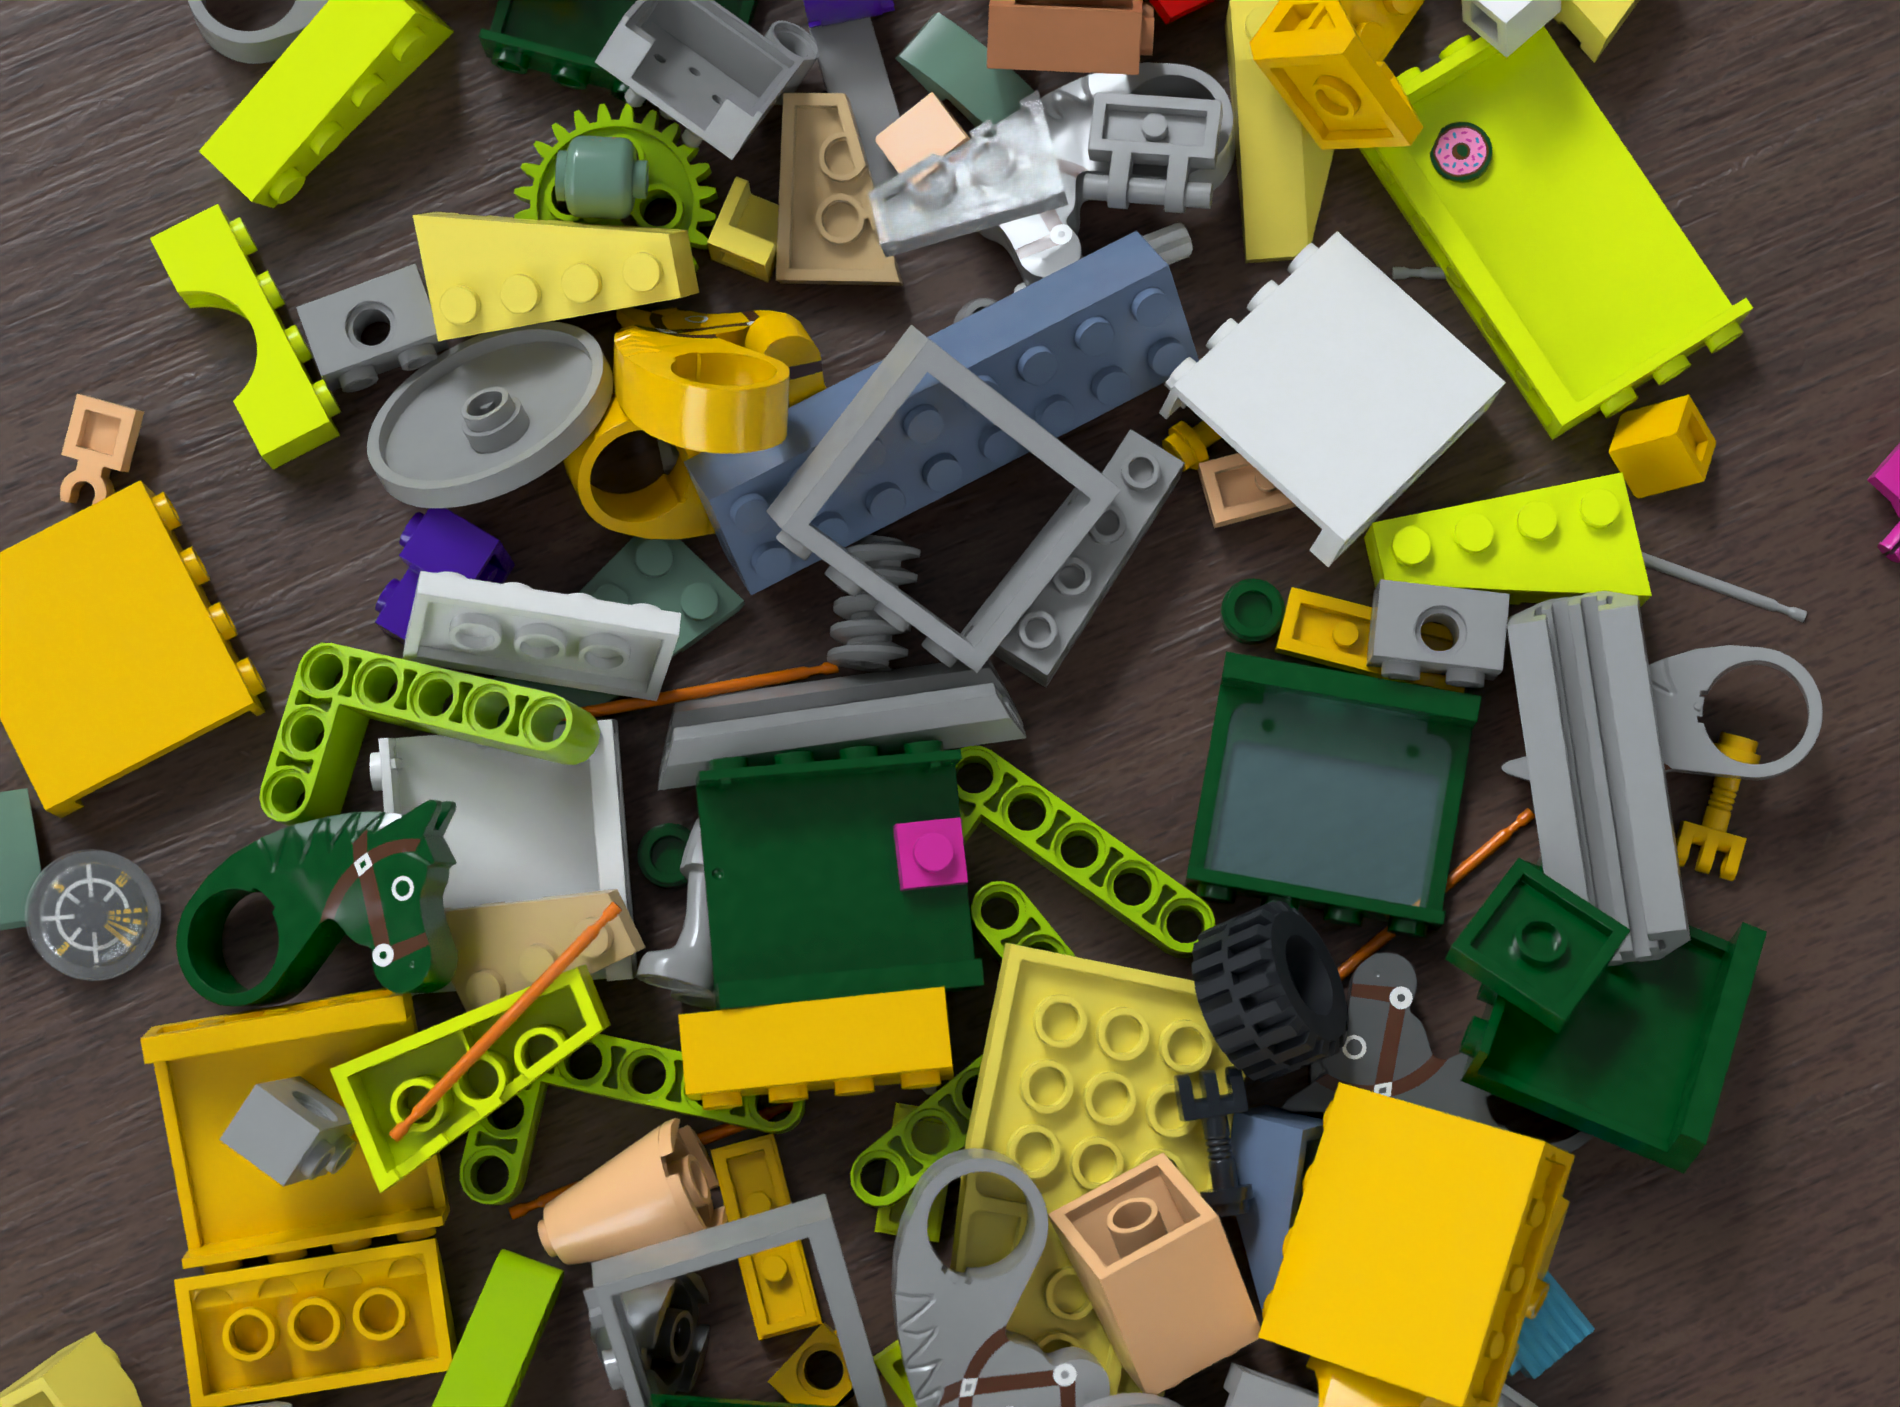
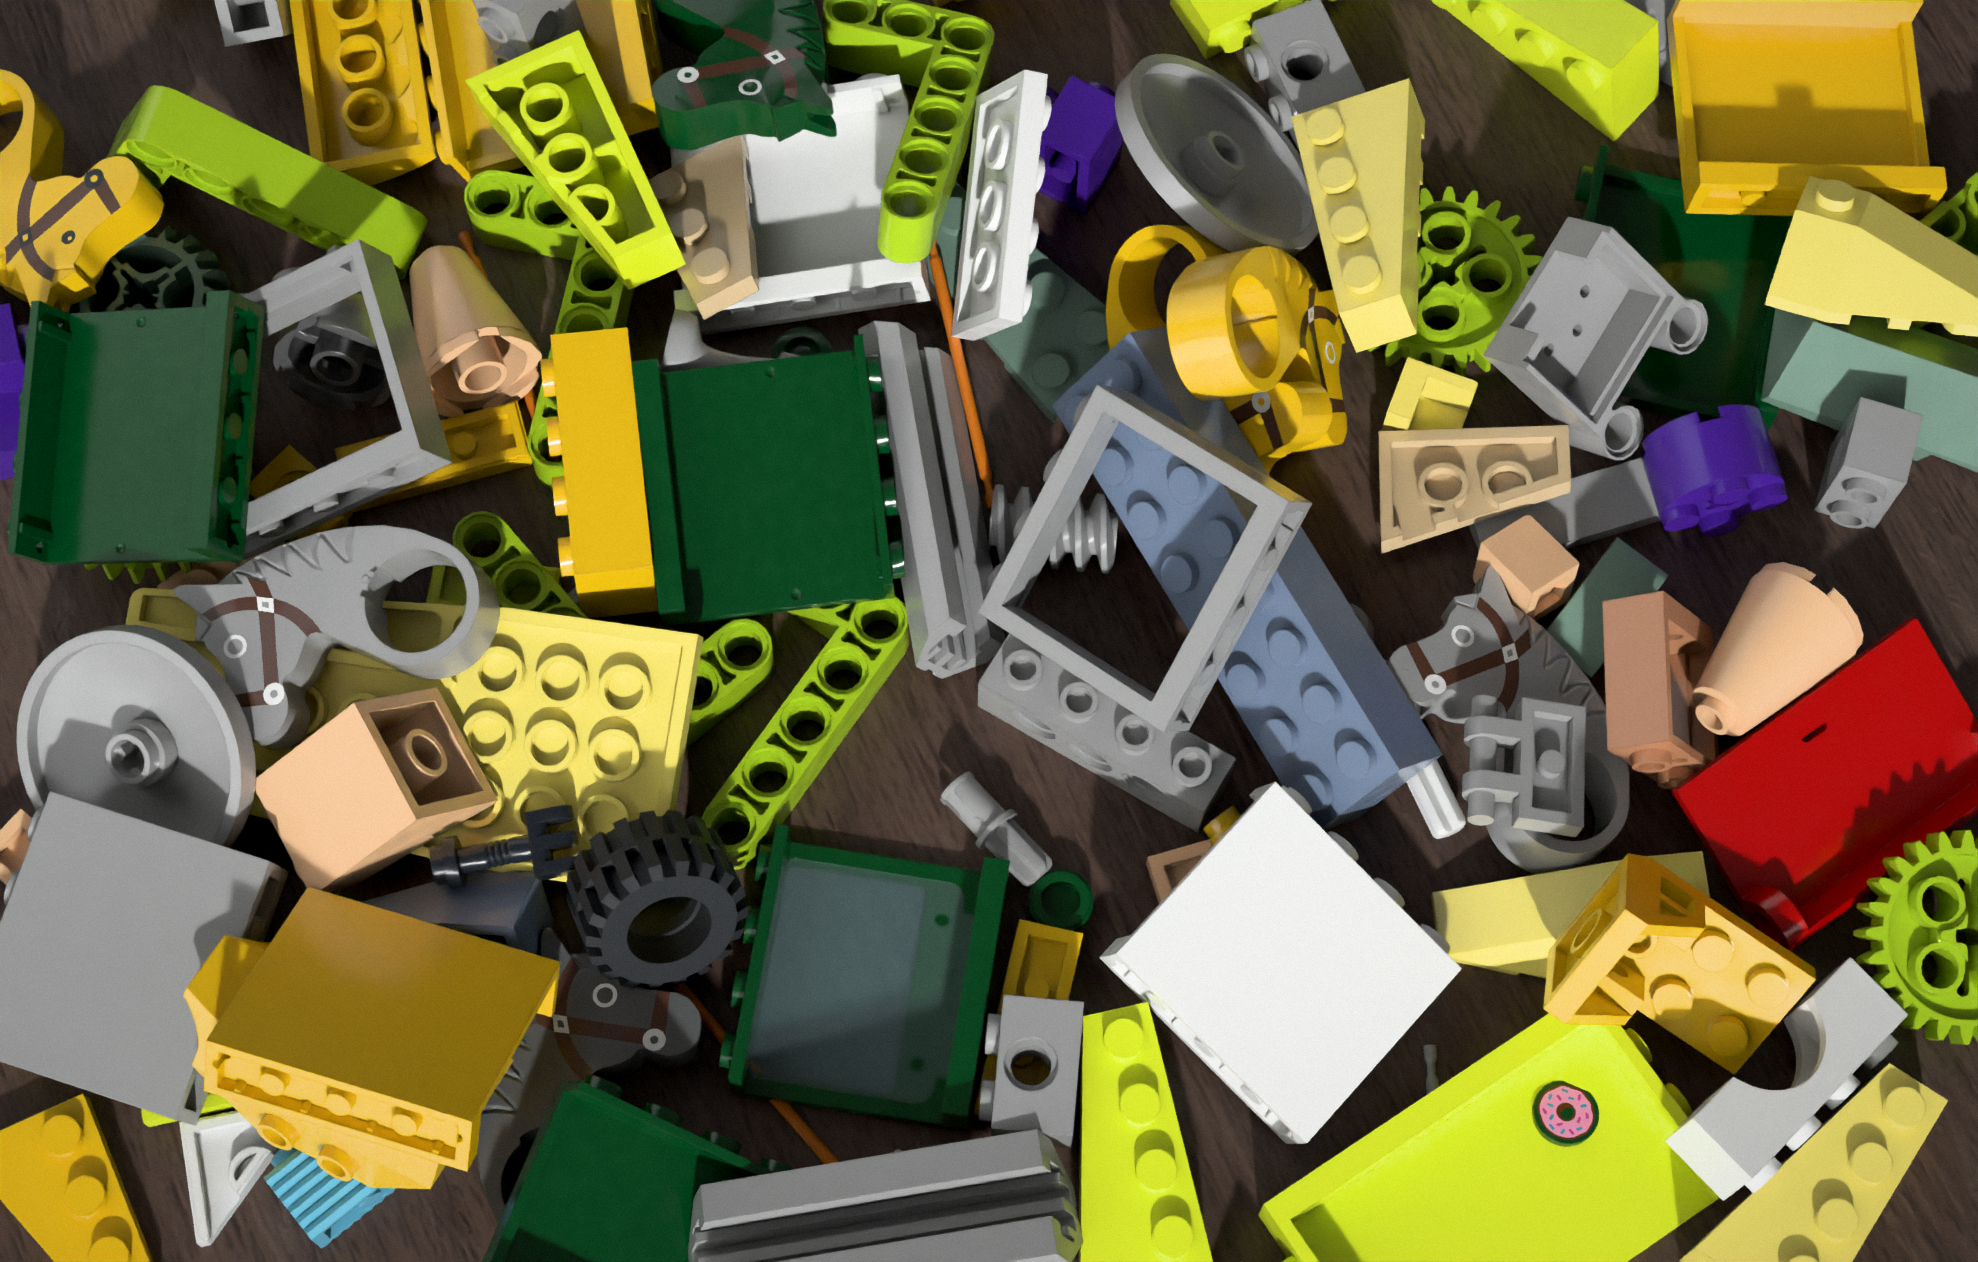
camera: 85 degrees right, 10 degrees down
orange piece [389,901,622,1142] -> none
sand green head [555,136,649,219] -> none
clear wing [868,90,1069,258] -> none
dark pink plate [893,817,968,891] -> none
dark green plate [1446,858,1631,1034] -> none
none -> light grey axle [940,771,1053,887]

